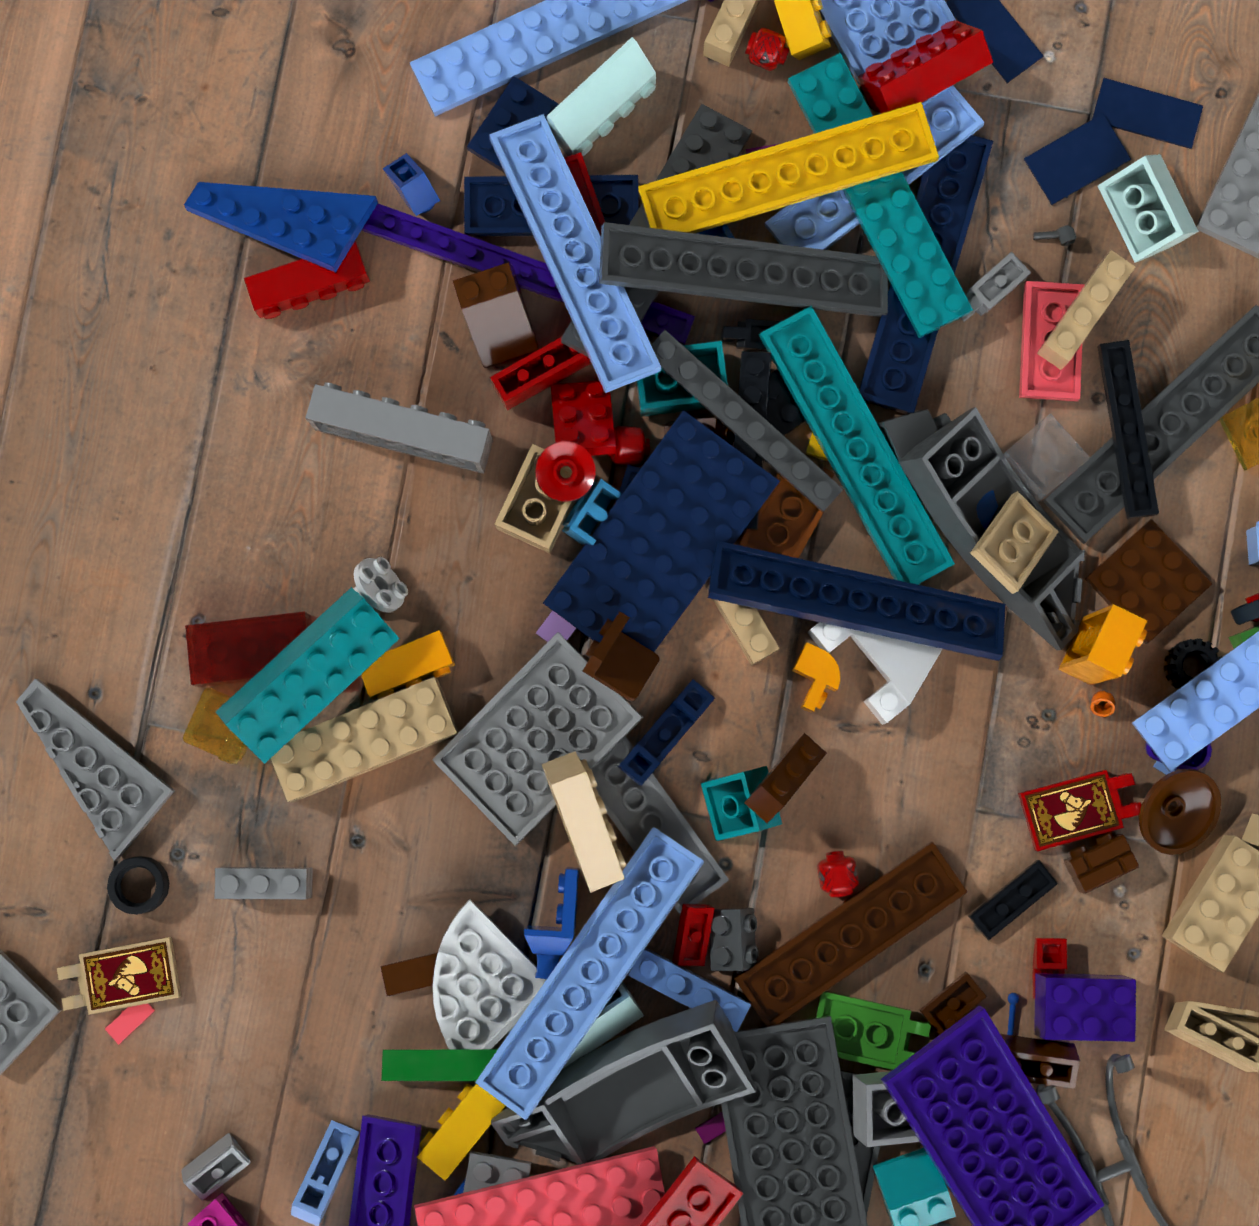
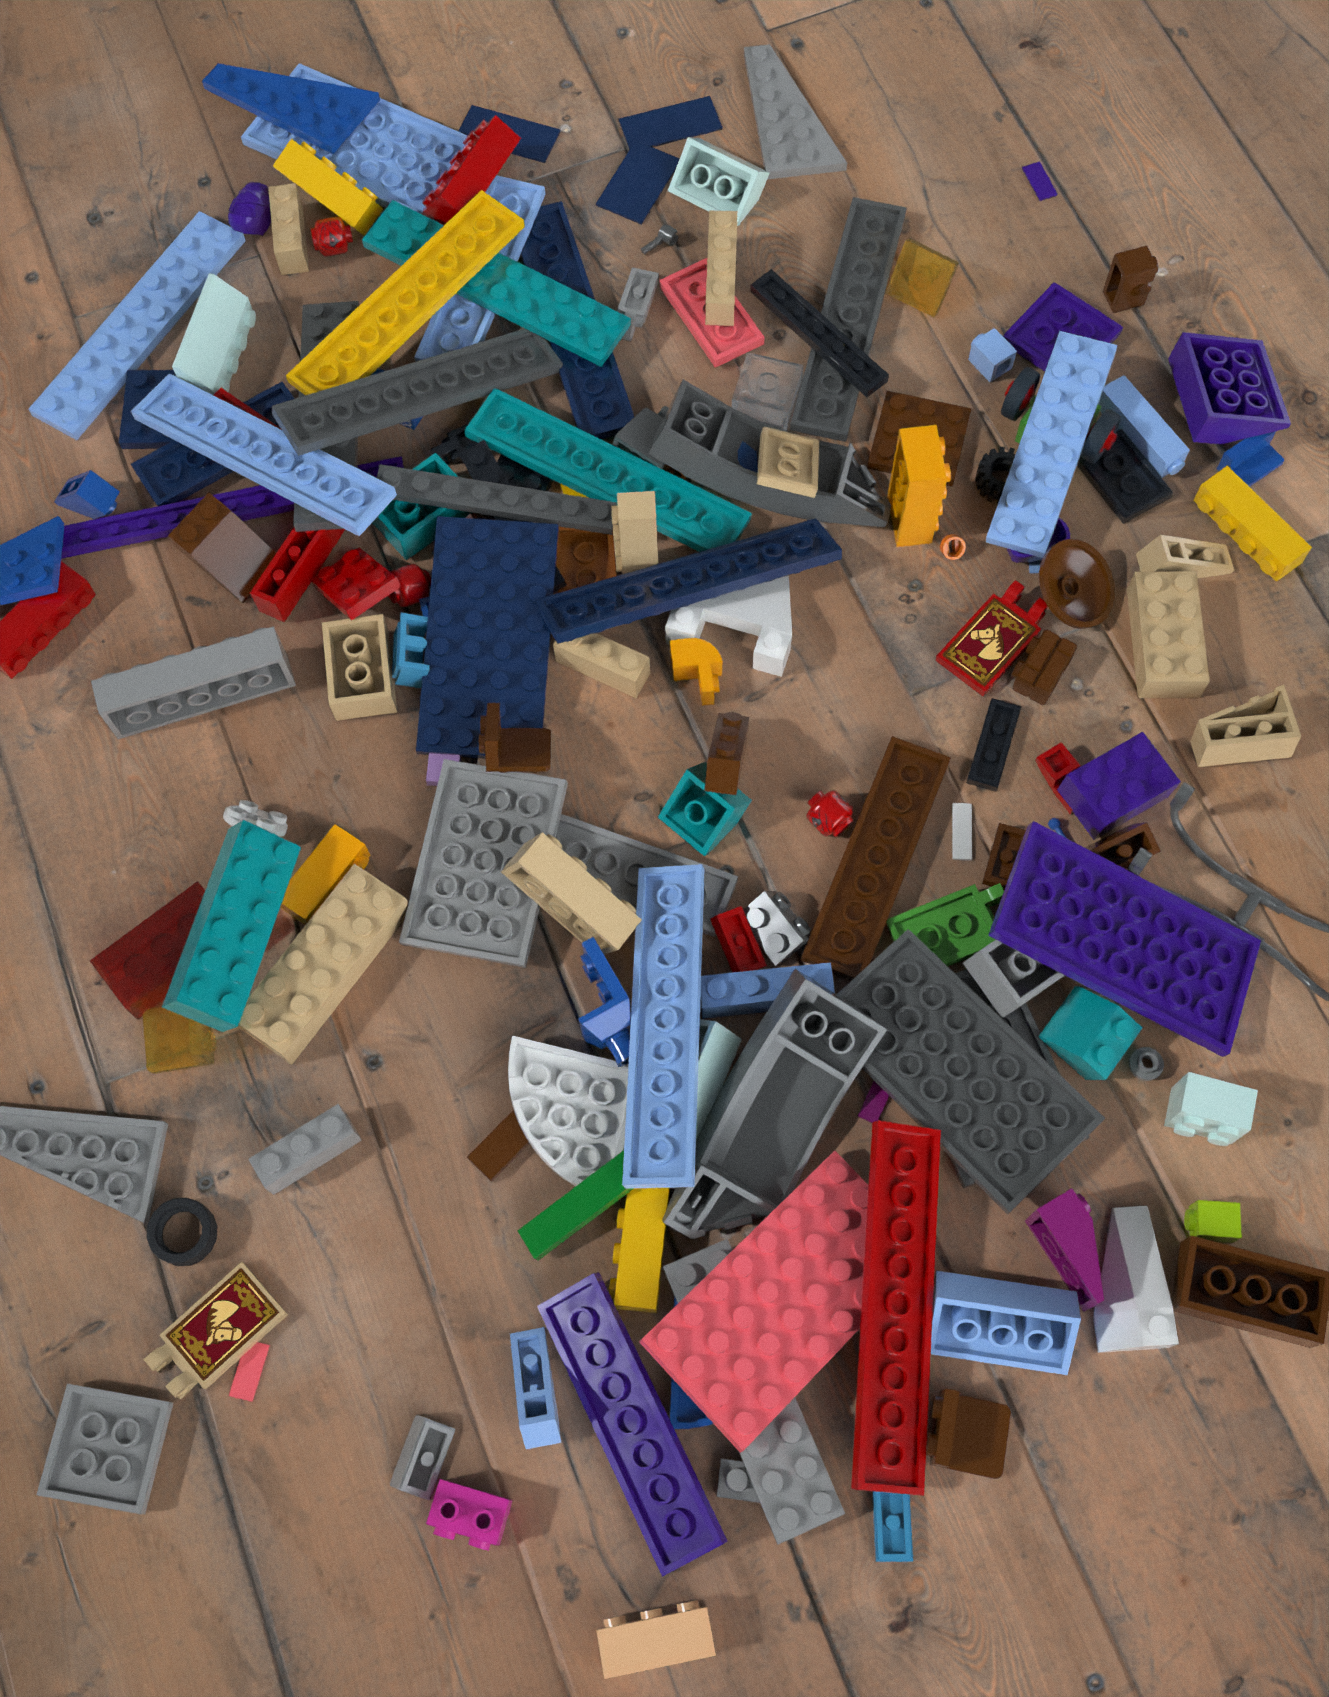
camera: 30 degrees left, 15 degrees down
red dish [535,441,596,502] -> none
dark blue slope [618,679,715,786] -> none
none -> tan brick [611,491,658,574]
none -> white window [952,803,972,861]

